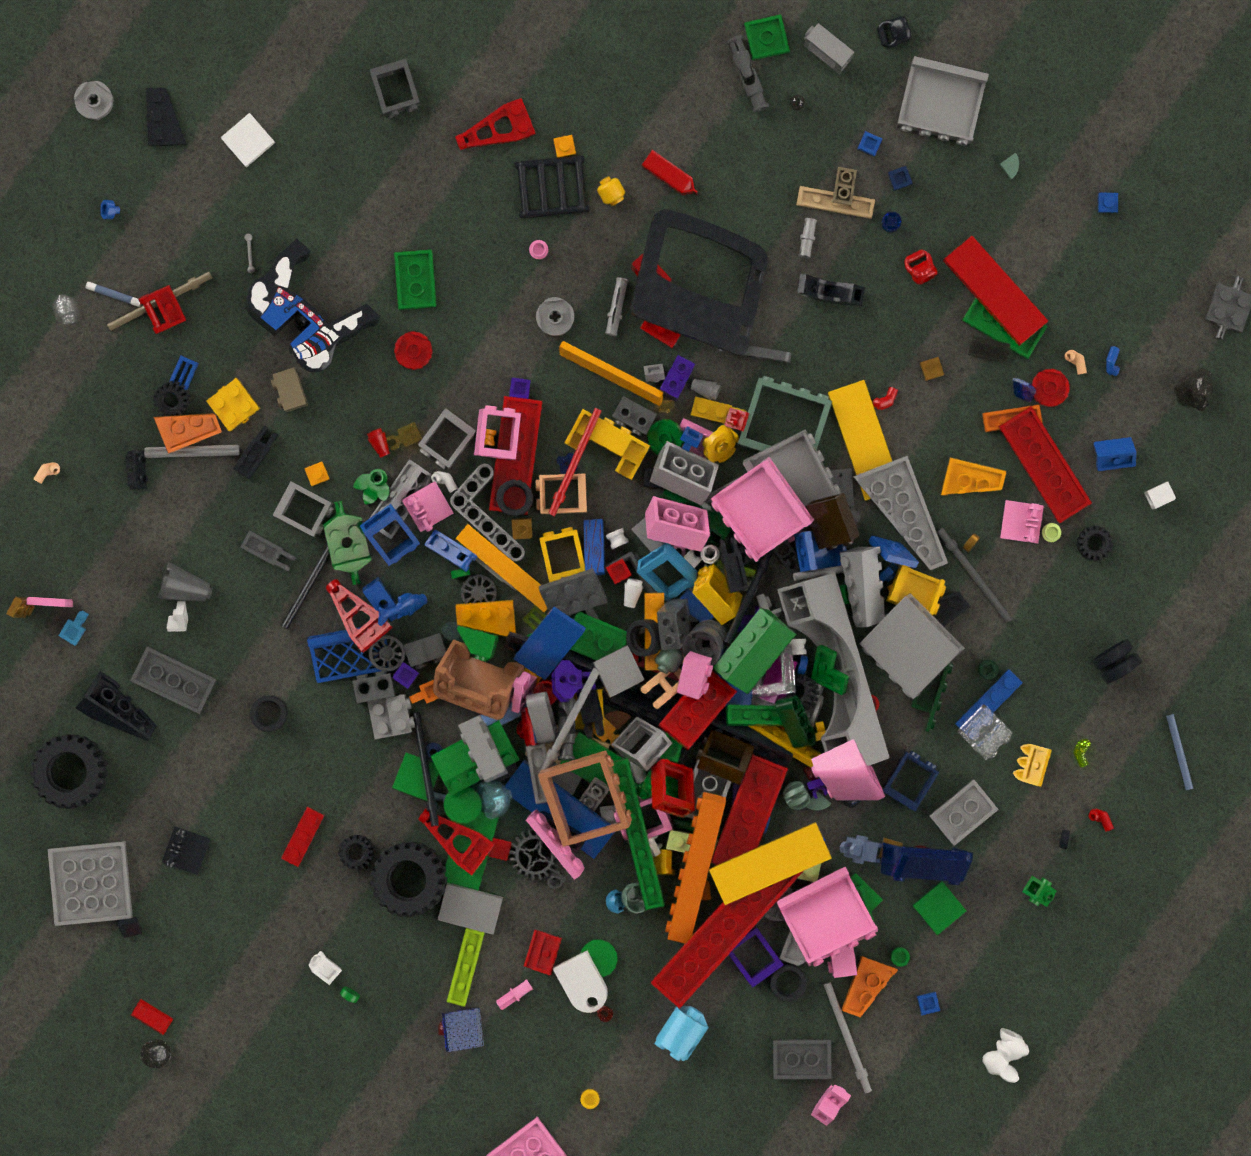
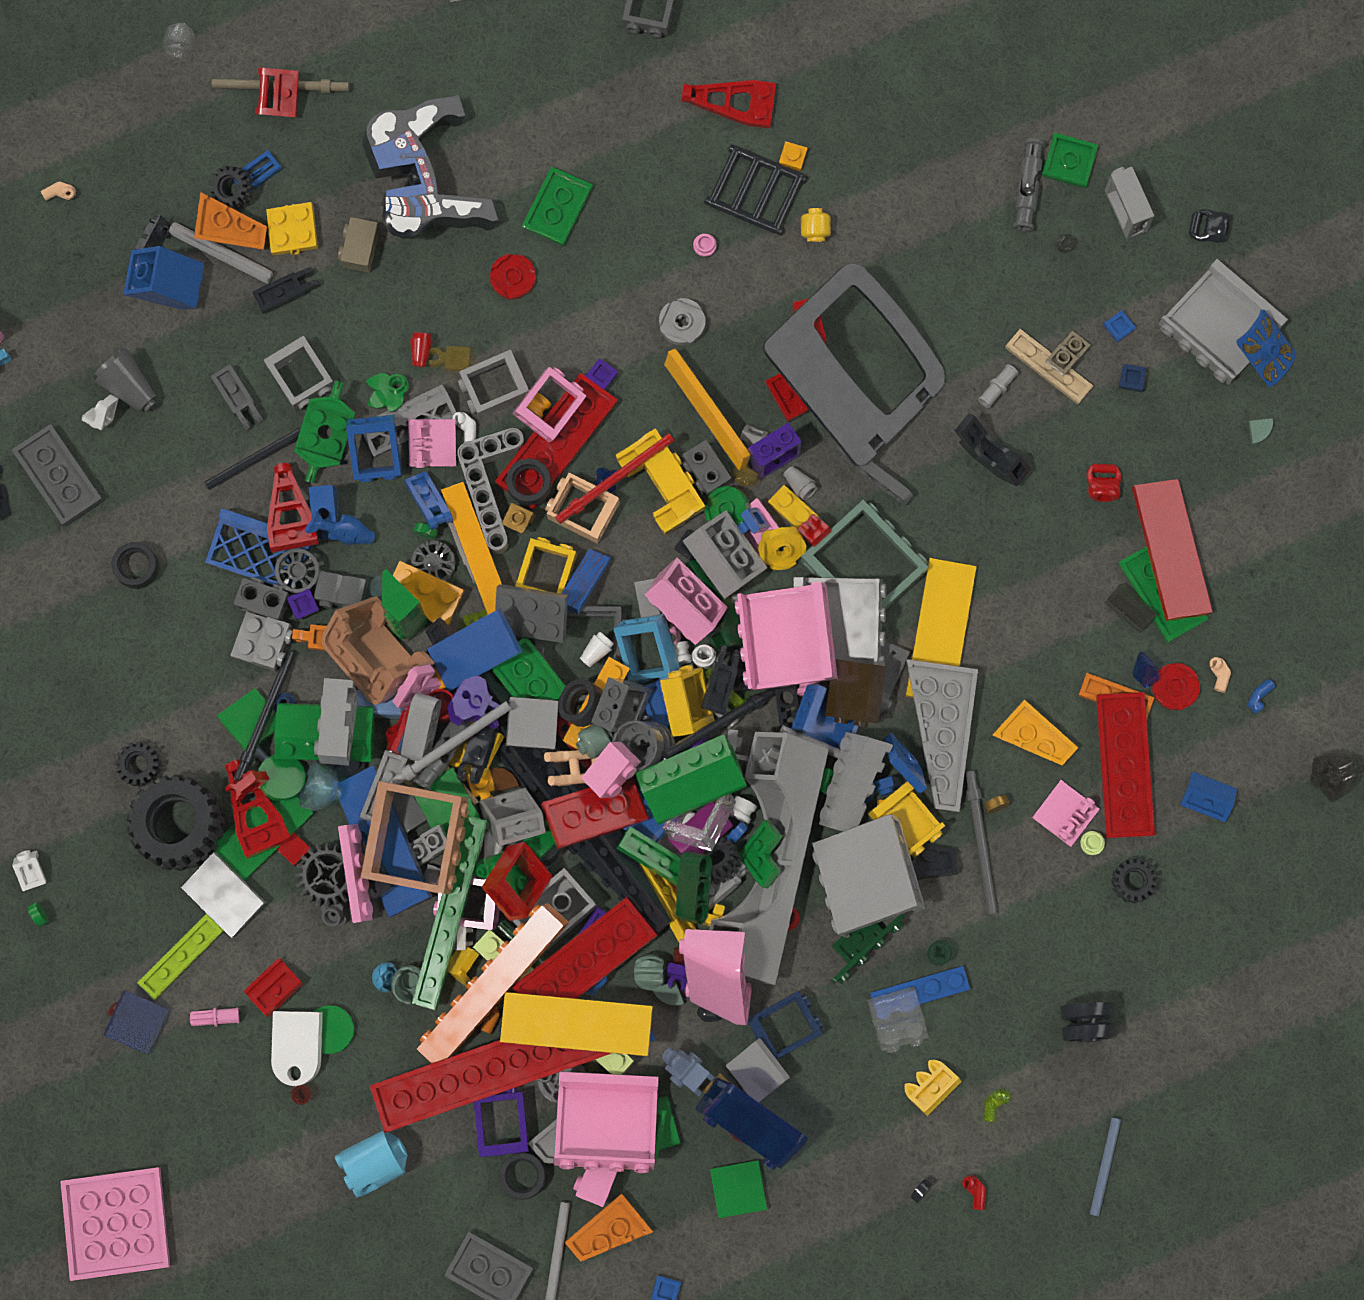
camera: 30 degrees right, 10 degrees down
sand blue bar [85,282,141,307] -> none
light grey hinge [245,234,255,274] -> none
red plate [281,807,325,867] -> none
light orange plate [304,462,330,486] -> none
yellow tile [580,1089,600,1109] -> none
light grey pin [605,277,628,336] -> none
white wheel [606,528,629,549] -> none
red plate [606,558,632,584] -> none
red piece [642,150,698,196] -> none
dark brown window [696,730,755,785] -> none
red arm [873,387,898,410] -> none
clear blue wheel [881,212,902,233] -> none
green tile [890,947,910,967] -> none
pearl gold tile [920,357,944,381] -> none
light grey plate [929,779,999,846] -> none
green brick [1022,876,1057,907] -> none
blue plate [1098,193,1118,213] -> none
white panel [1144,482,1176,509] -> none
none -> blue slope [123,246,204,310]
none -> red plate [225,770,270,802]
none -> light grey tile [726,1038,790,1105]
none -> blue shield [1236,309,1296,387]

